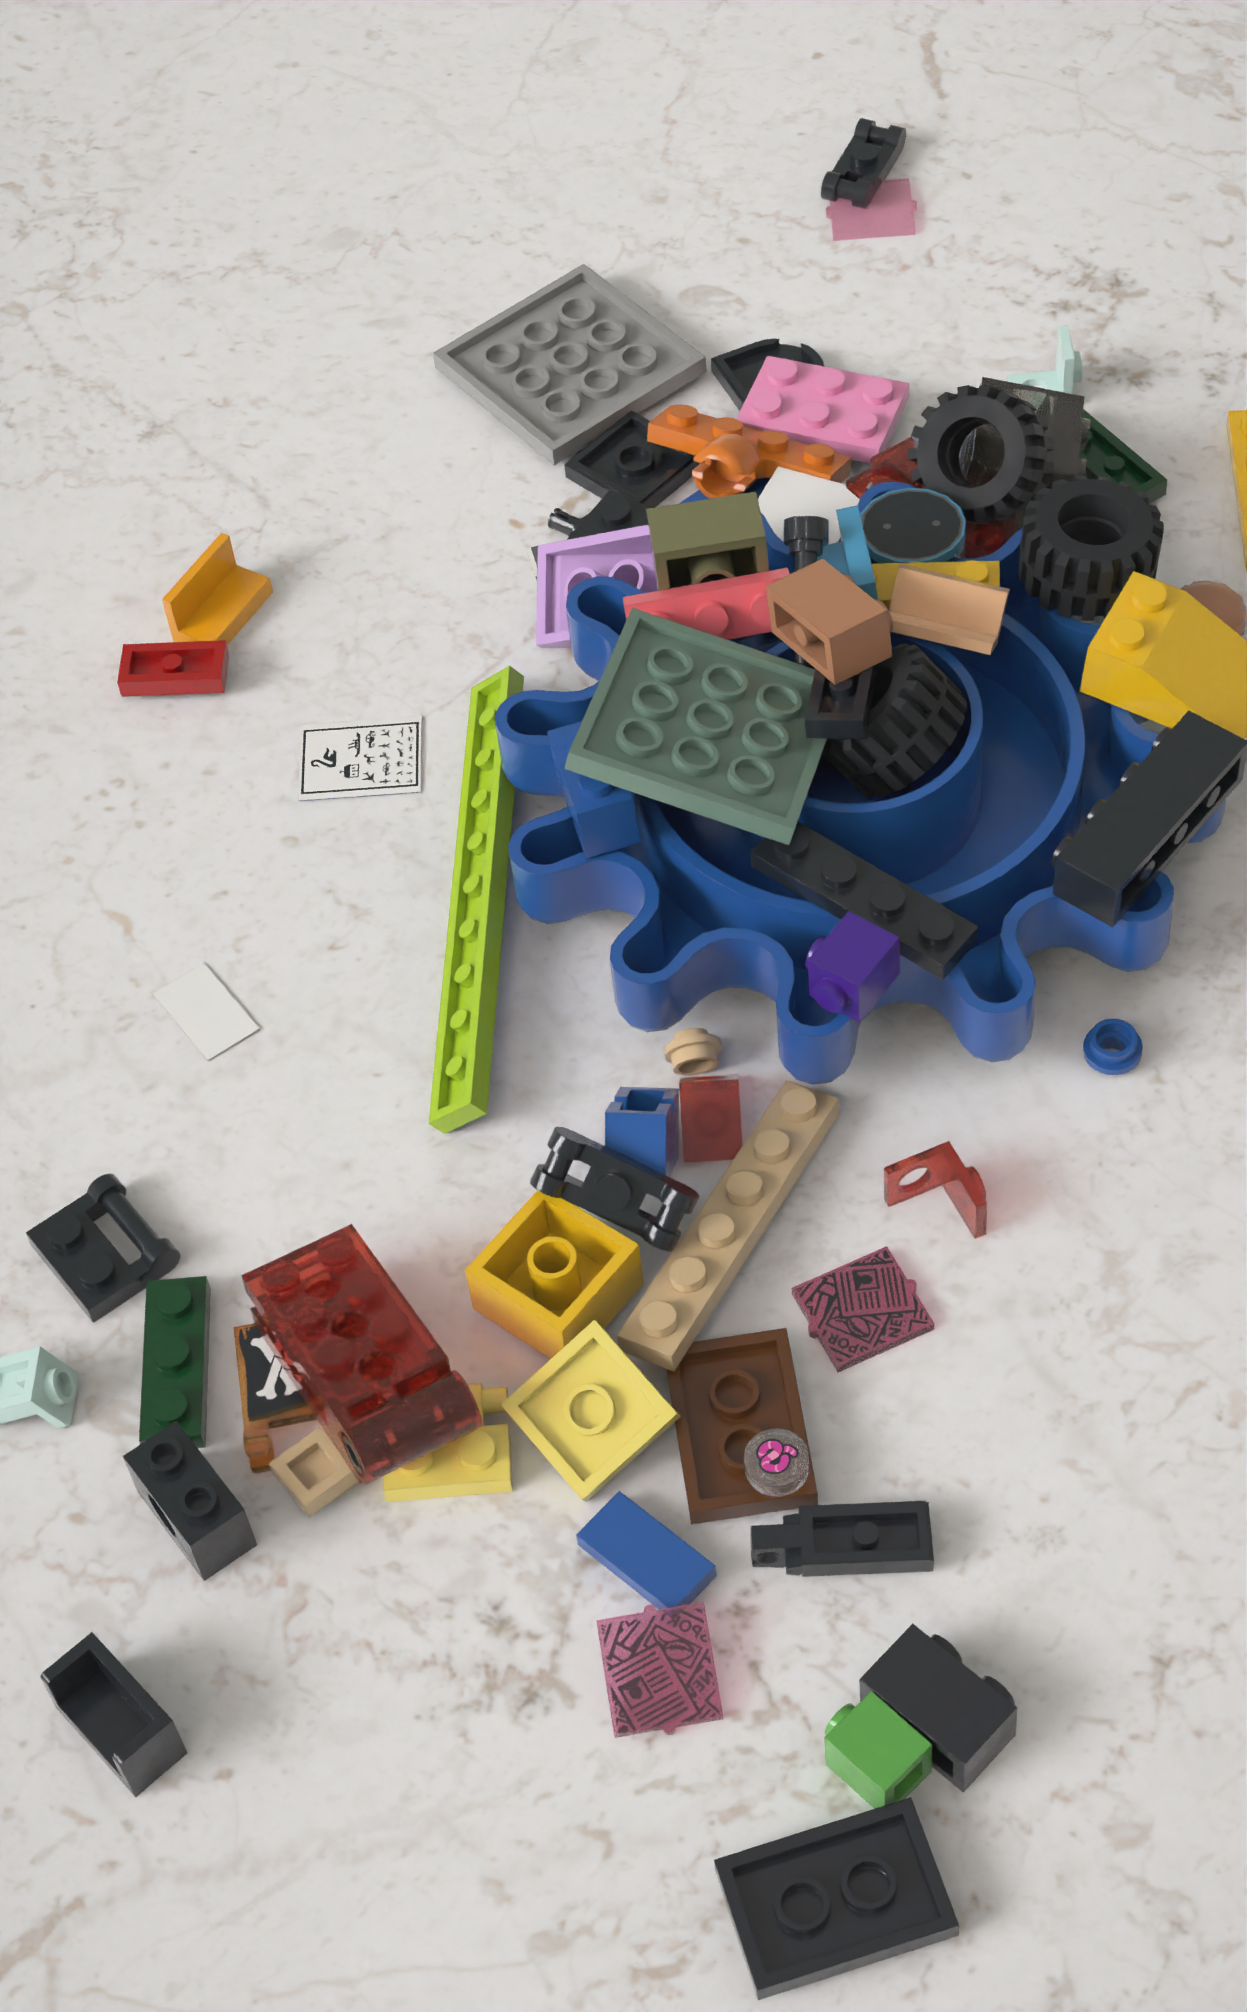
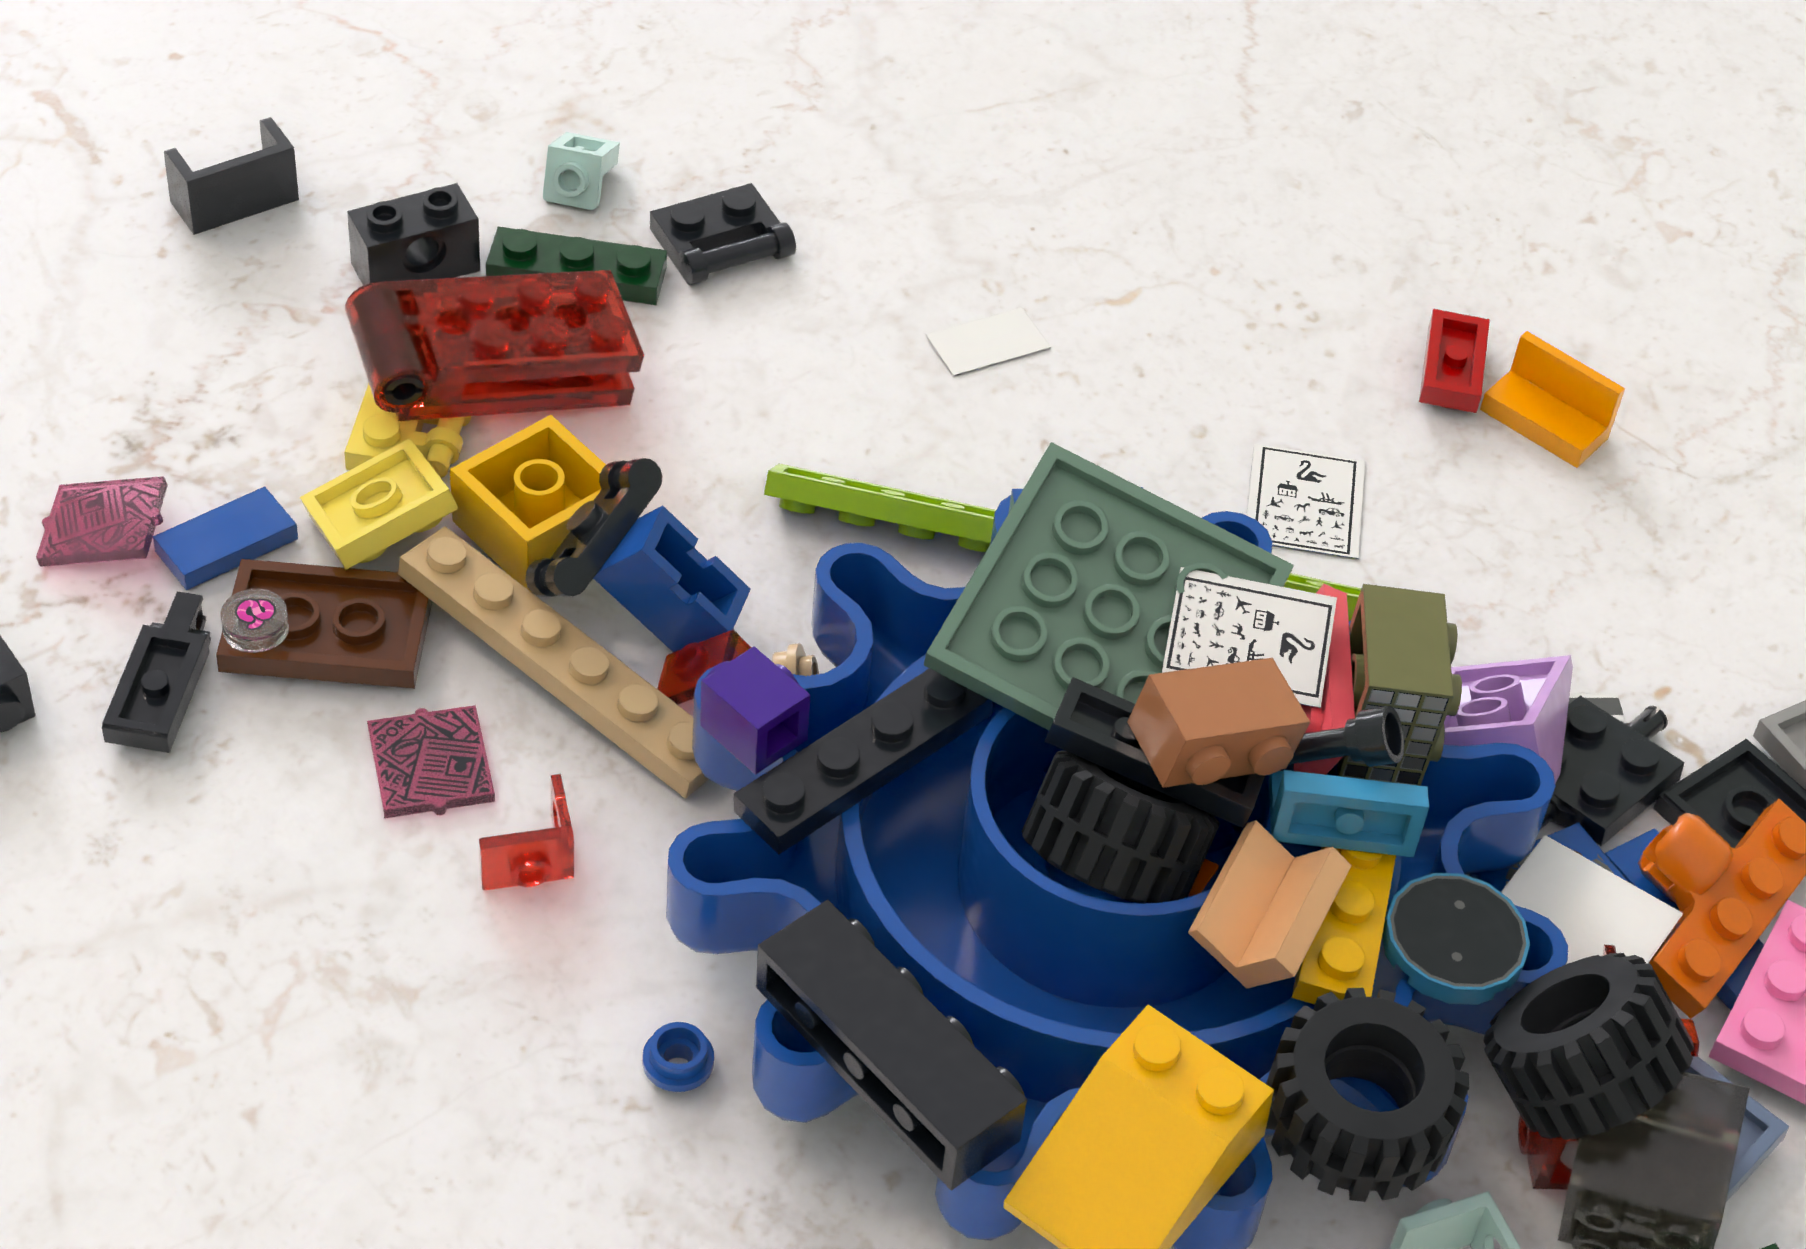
camera: 90 degrees right, 5 degrees down
none -> white sticker [1162,567,1337,708]

